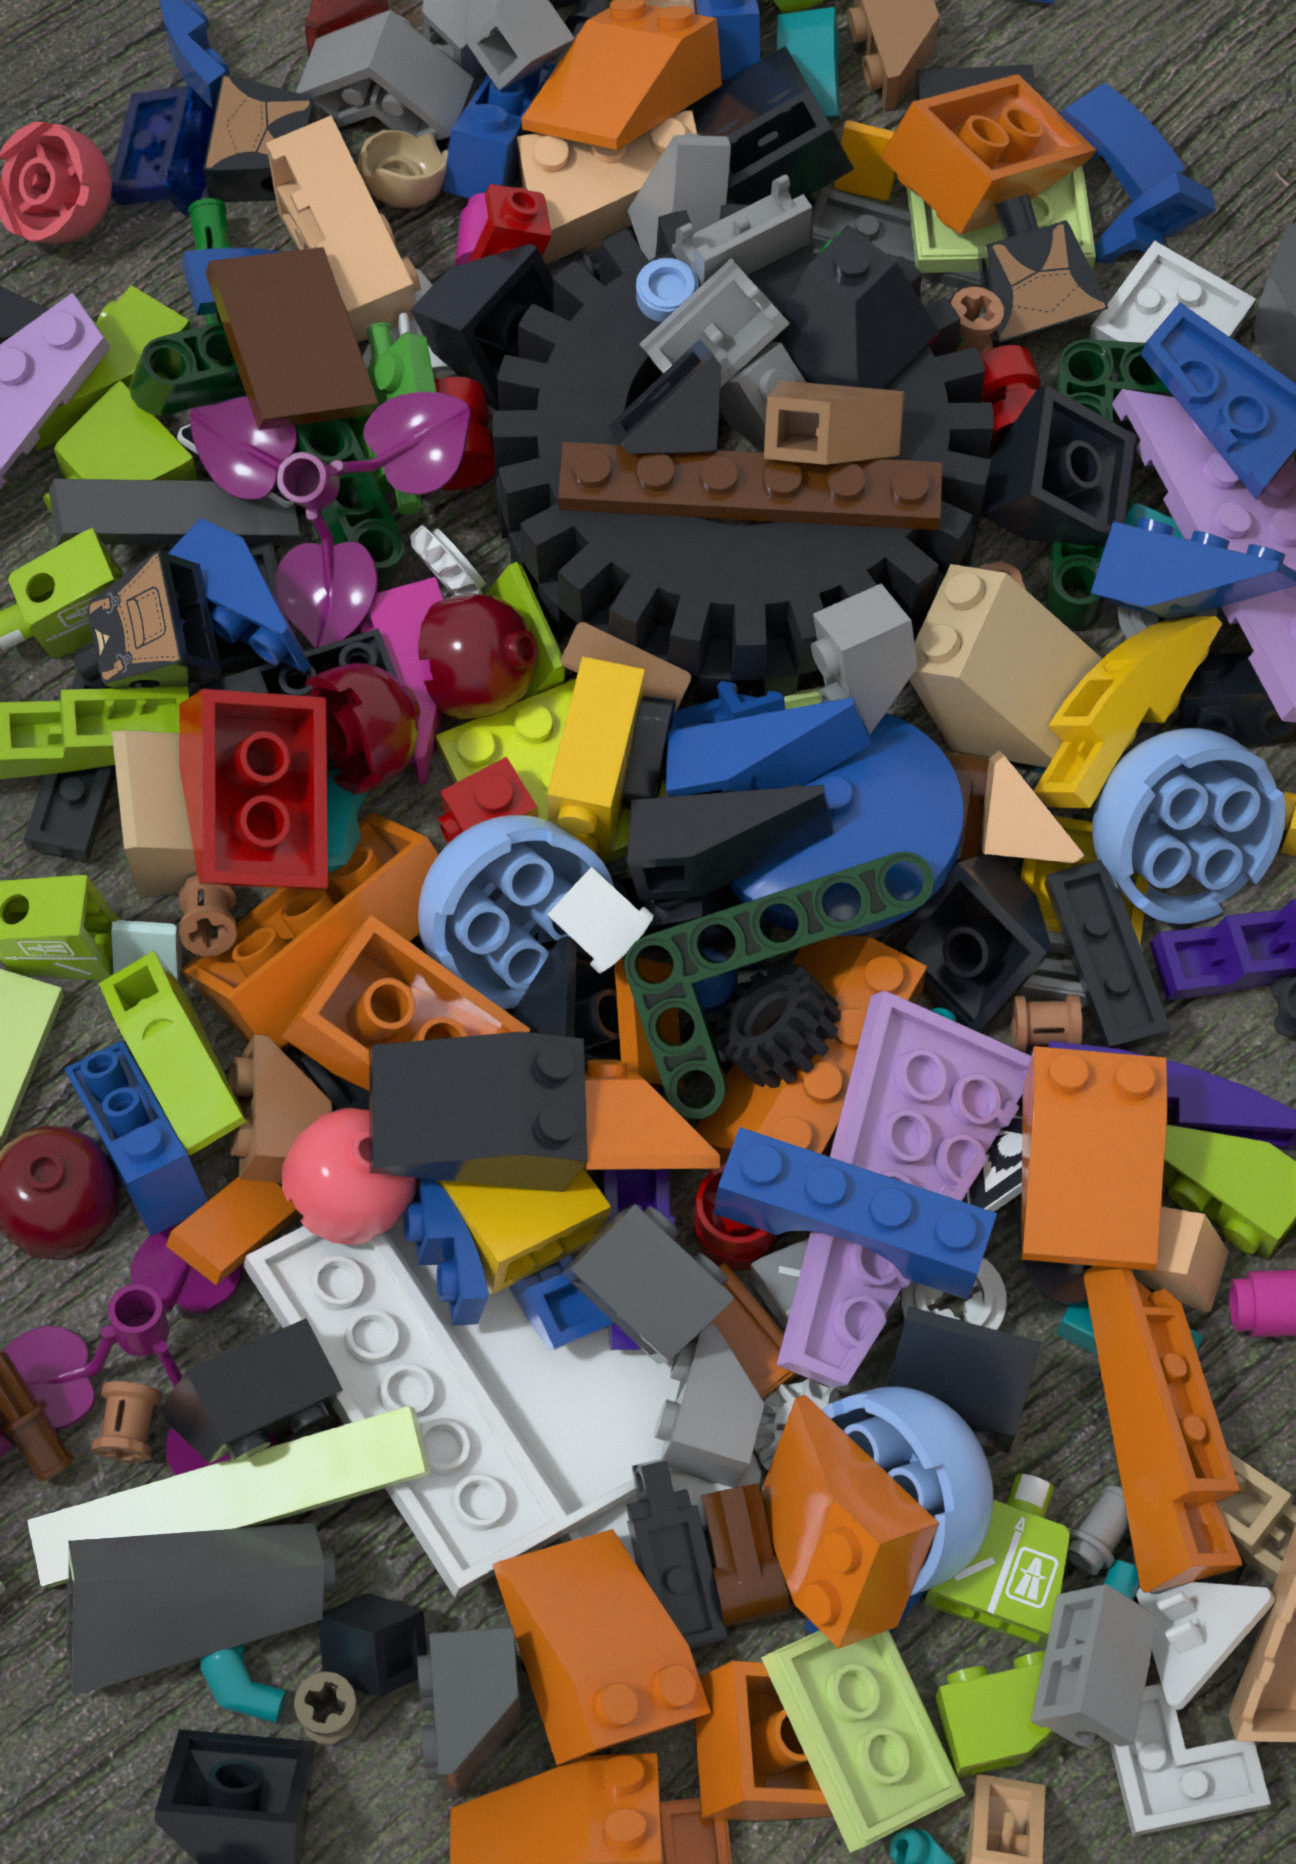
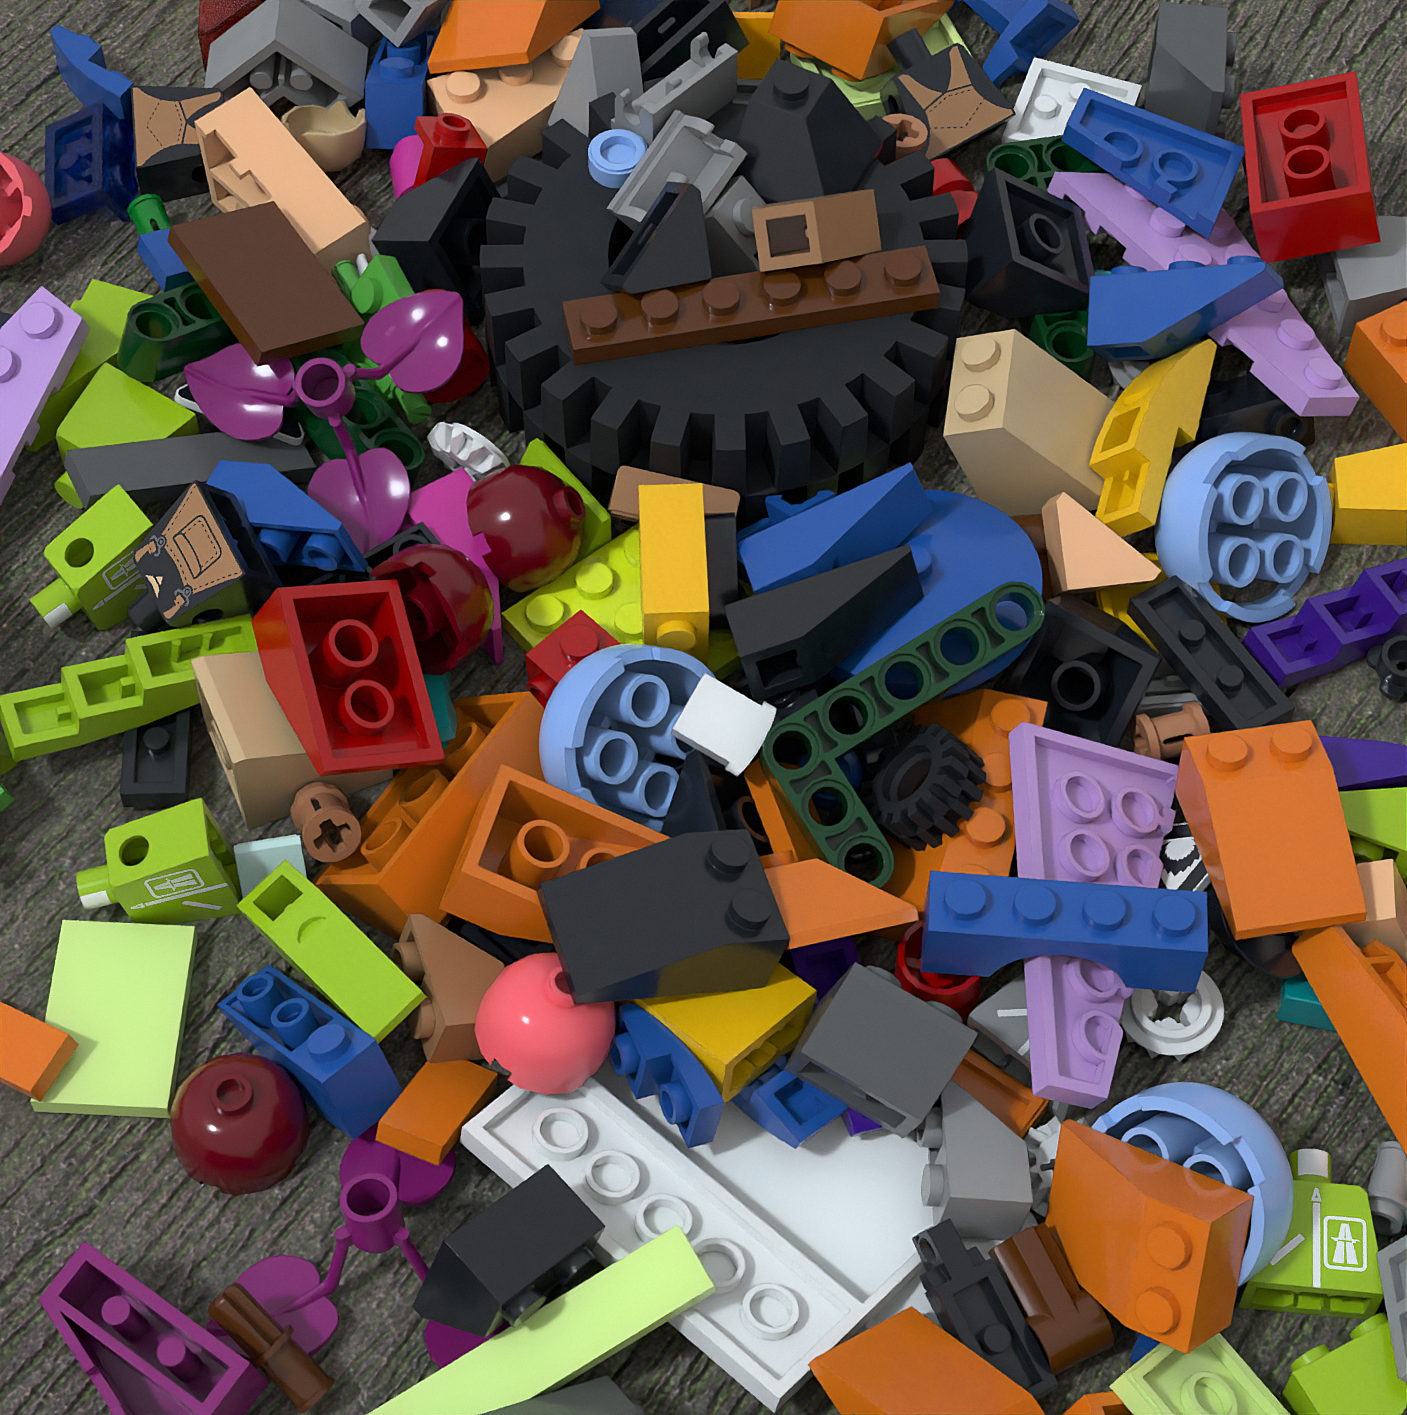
camera: 15 degrees left, 10 degrees down
nougat bush [91,1381,162,1463] -> none
light grey slope [811,584,918,735] -> none
black slope [888,1306,1041,1456] -> none

